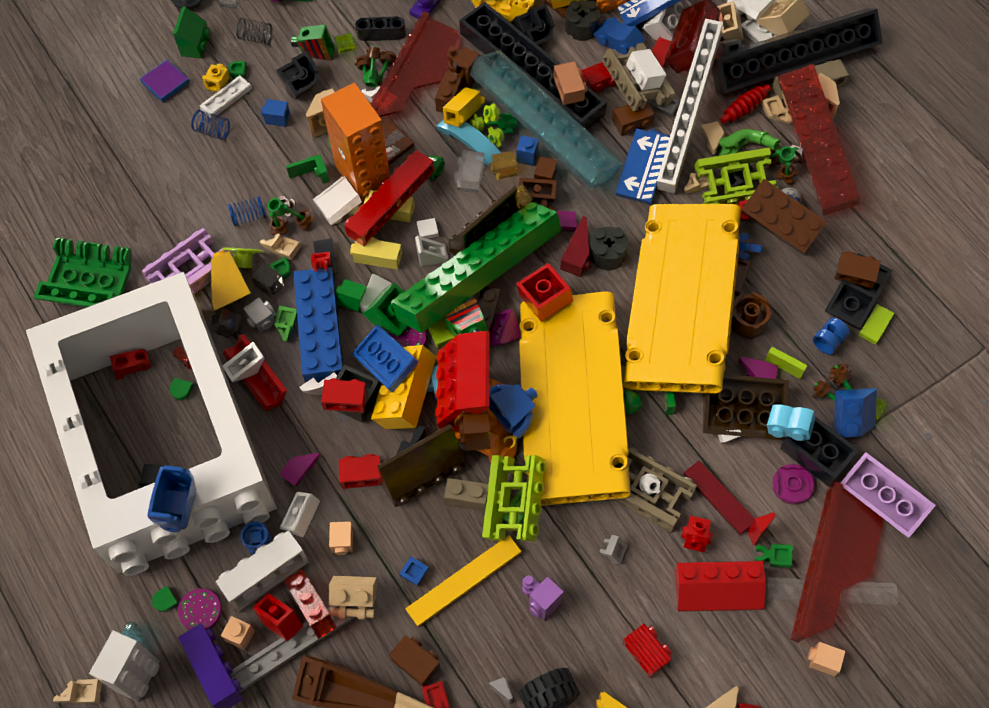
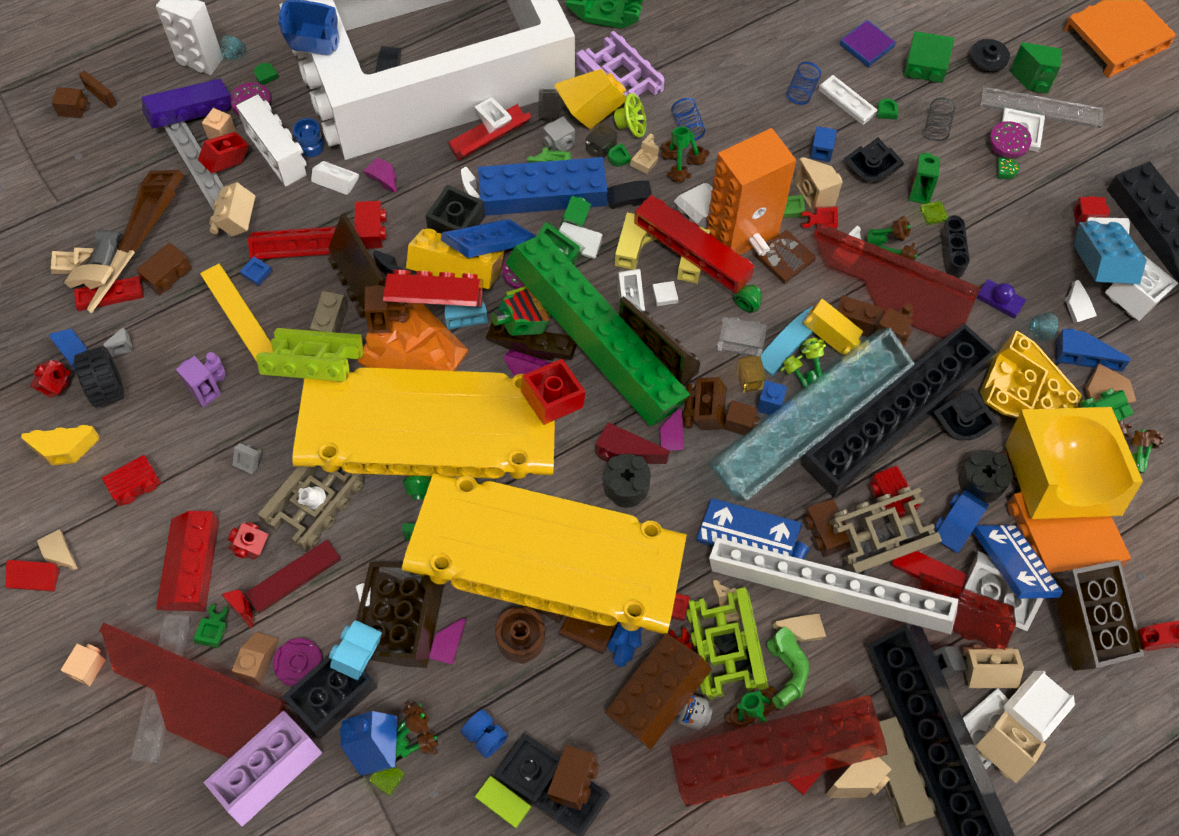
camera: 90 degrees right, 0 degrees up
red leg [109,349,151,380] -> none
yellow brick [202,64,230,92] -> none
clear red brick [284,569,337,639] -> none
red plate [311,252,331,272] -> none
red brick [321,378,367,413] -> none
light nougat brick [329,522,353,555] -> none
blue torso [489,384,538,448] -> none
clear yellow brick [517,184,533,208] -> none
nougat brick [554,61,587,105] -> none
white brick [626,49,666,90] -> none
red piece [720,84,771,124] -> none
lime tile [765,347,807,379] -> none
none -> medium nougat slope [232,632,279,686]
none -> red fence [247,226,336,260]

